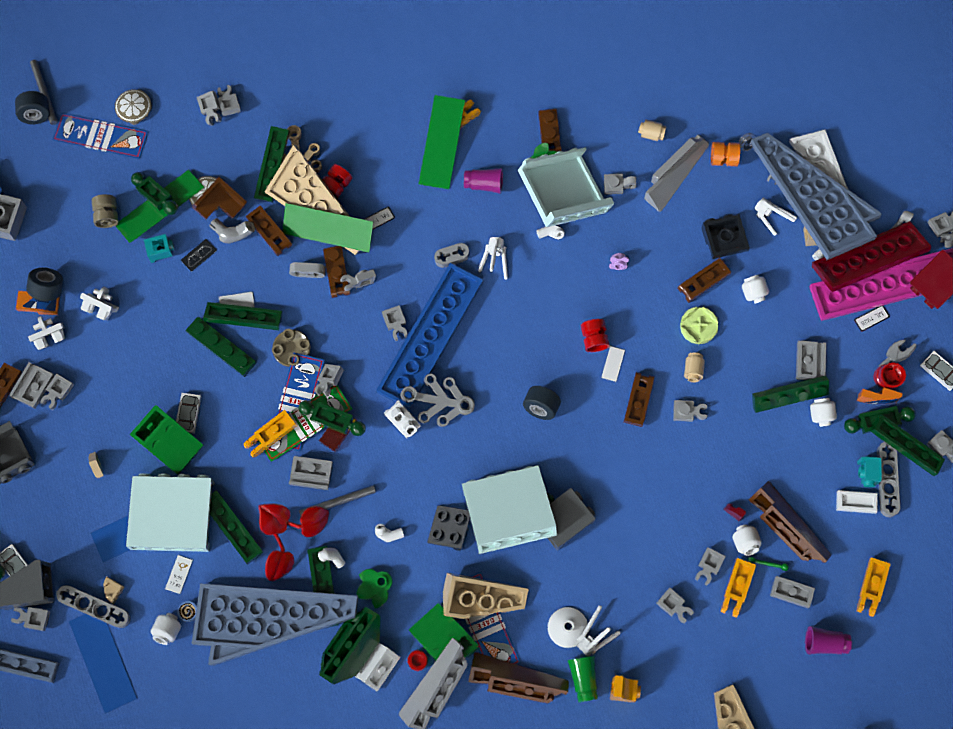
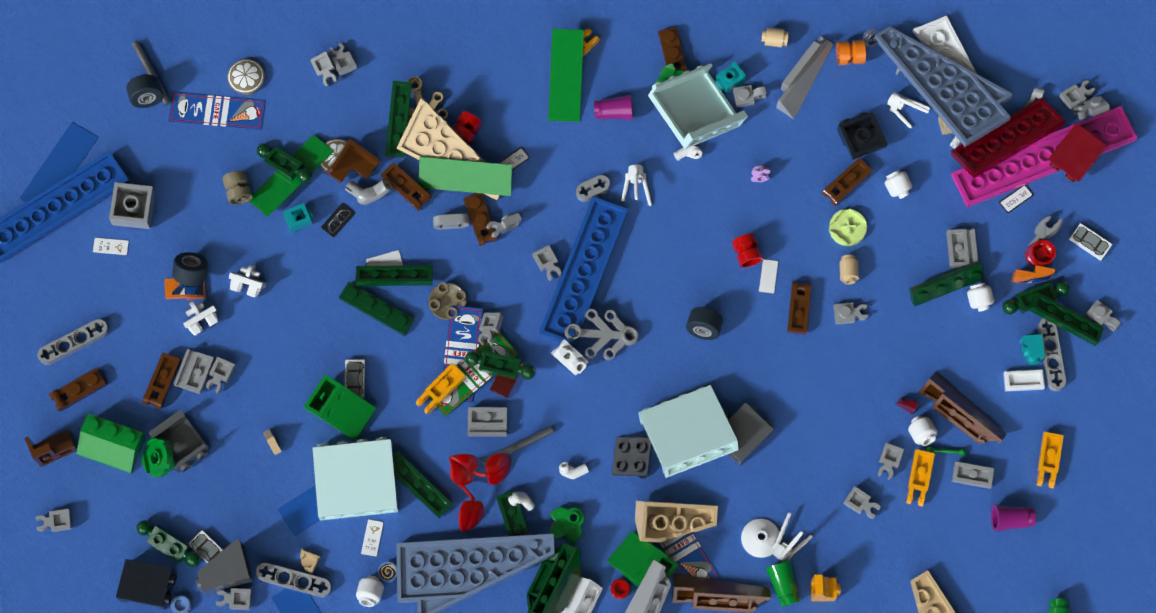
camera: 10 degrees left, 0 degrees up
none -> teal brick [715,61,746,94]

